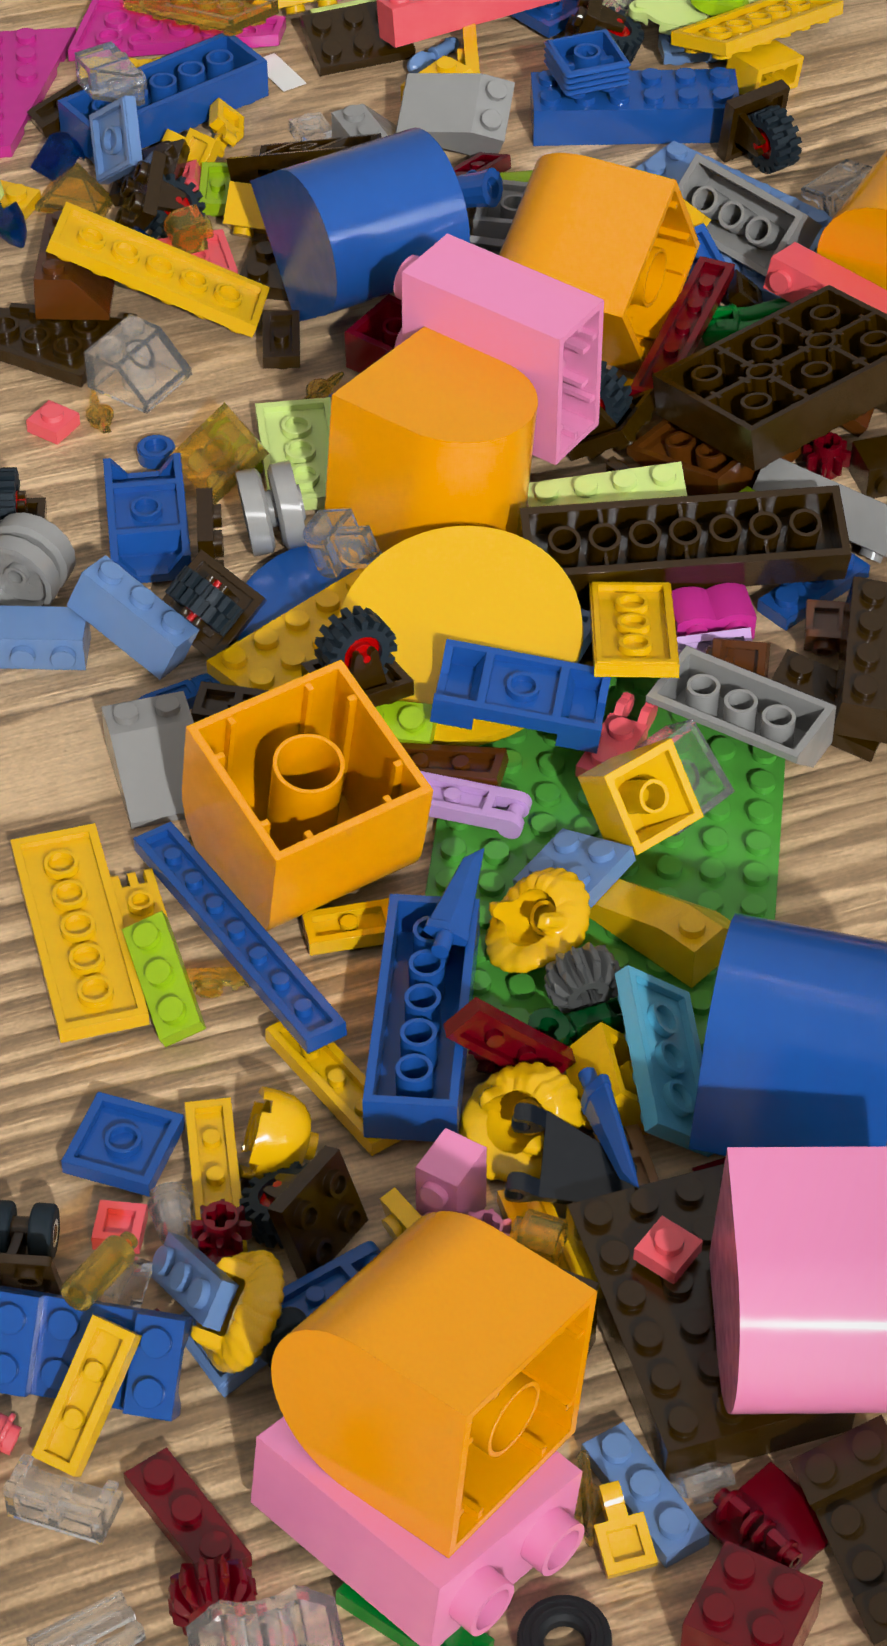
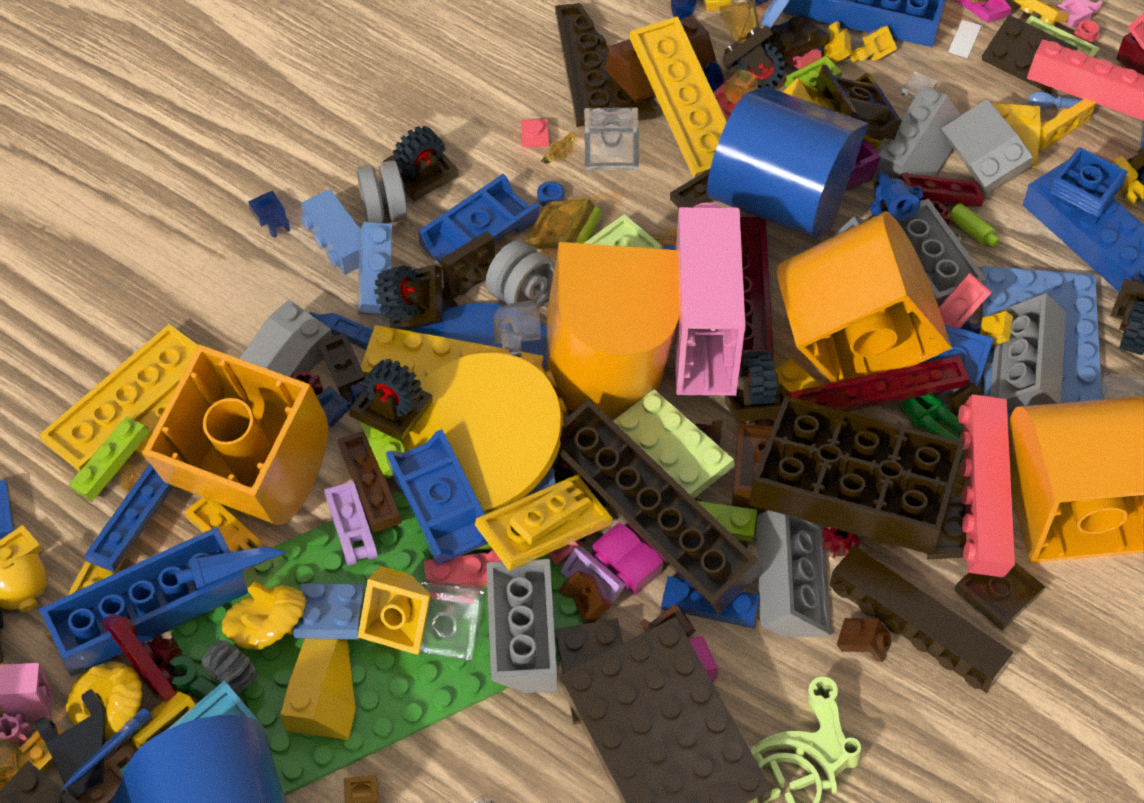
camera: 55 degrees right, 10 degrees up
none -> yellow hinge [509,480,593,545]

